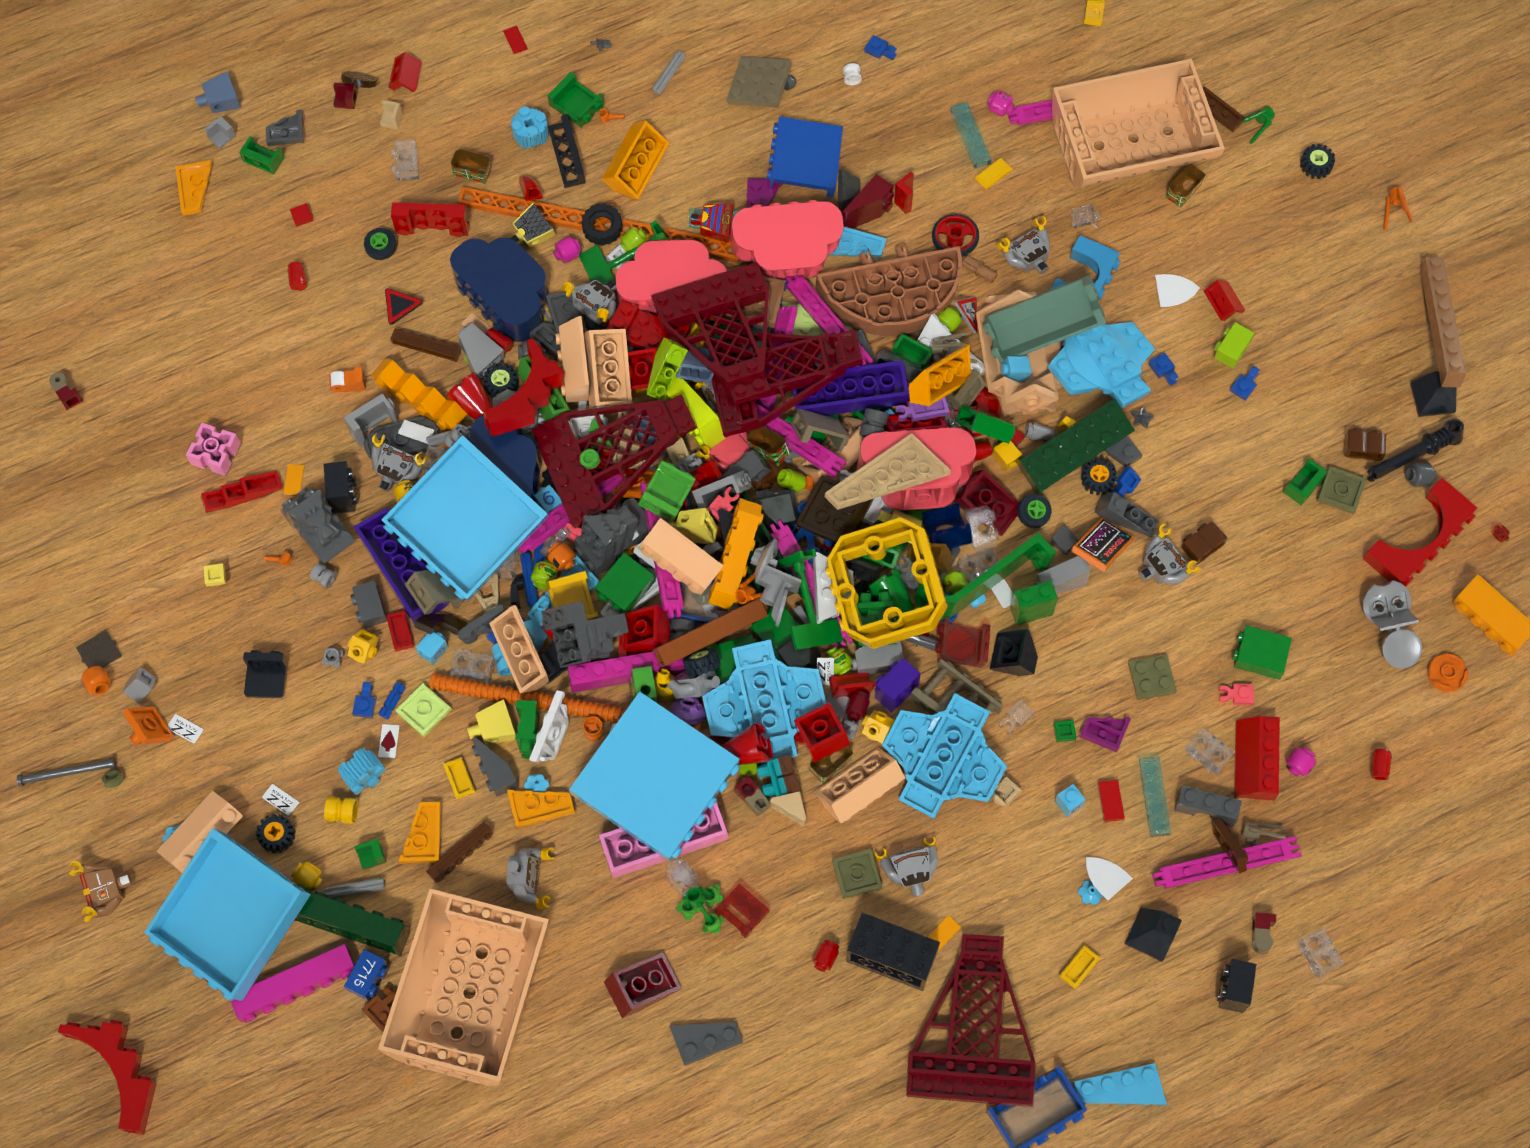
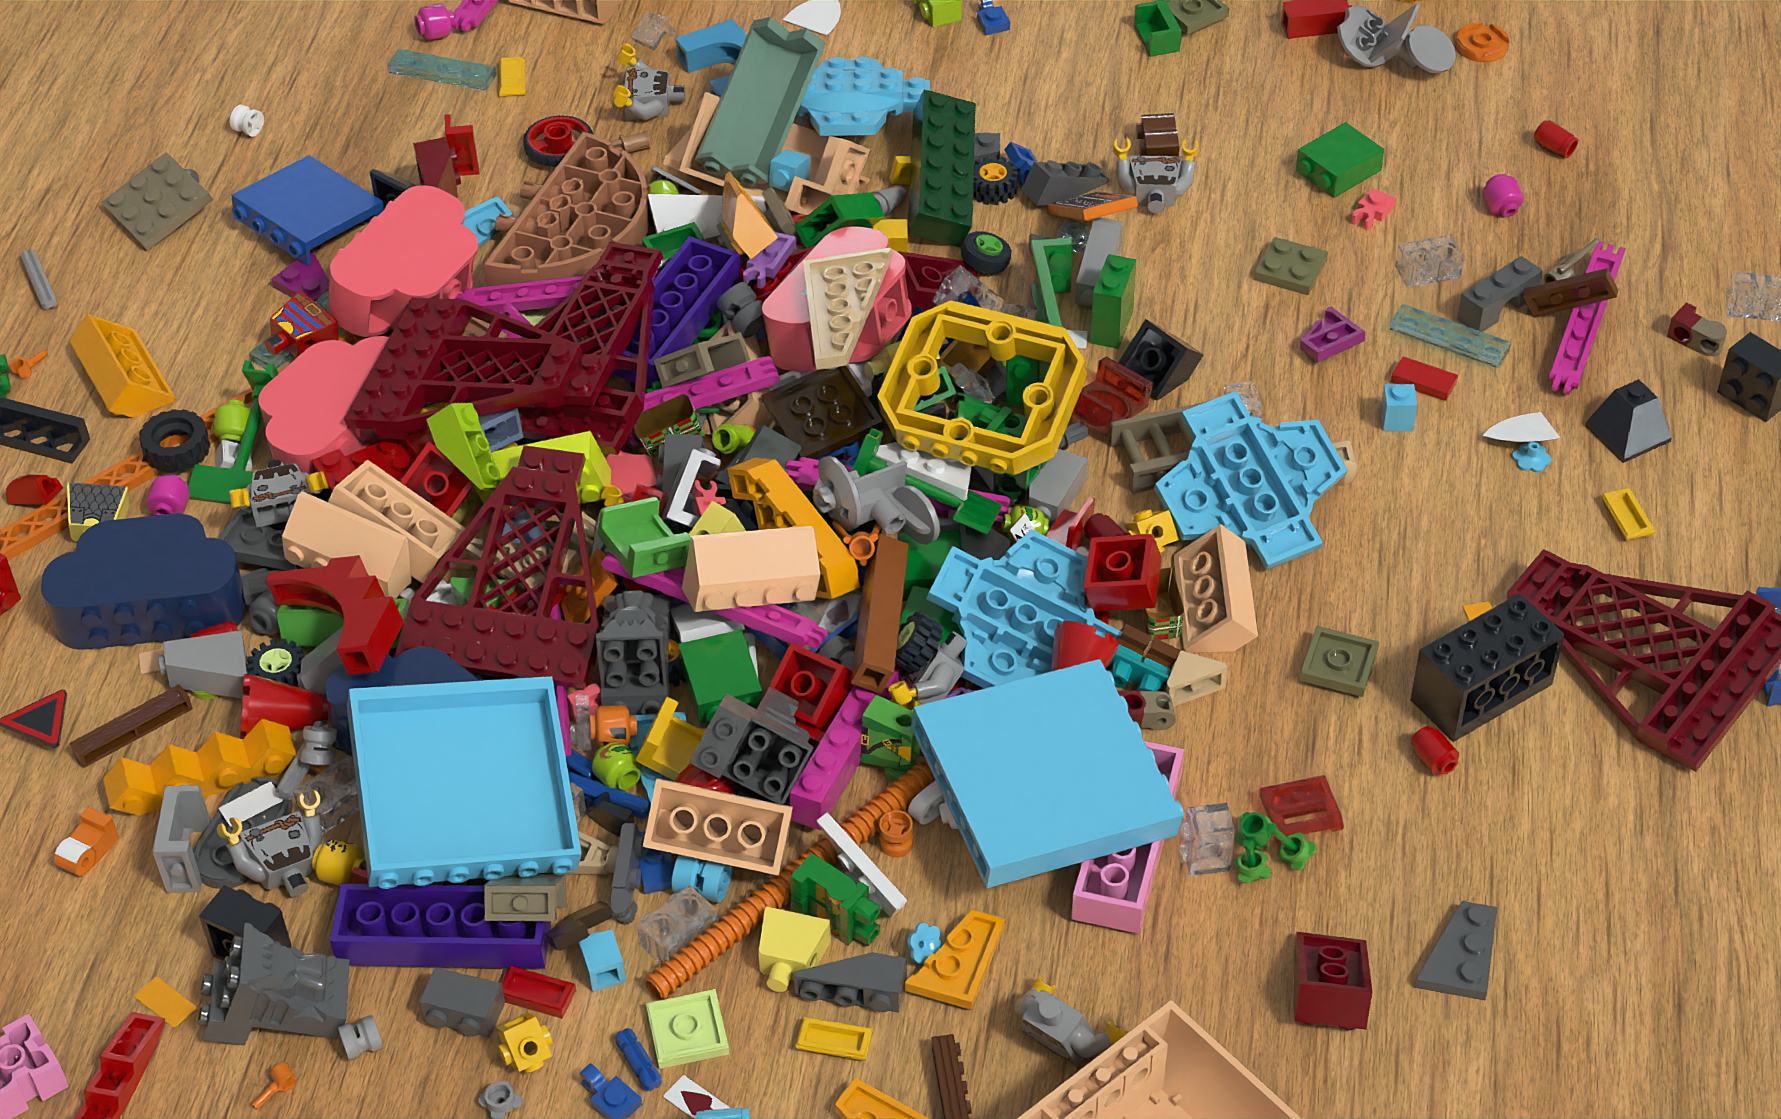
camera: 55 degrees left, 20 degrees down
bright green tile [580,449,600,469] -> none
blue plate [864,35,897,60] -> none
dark purple brick [874,658,921,713] -> none
light grey torso [875,837,938,896] -> none
dark tan plant [932,332,977,363] -> none
green tile [1053,720,1077,743] -> none
blue plate [1148,353,1178,386] -> none
red slope [1234,716,1280,801] -> none

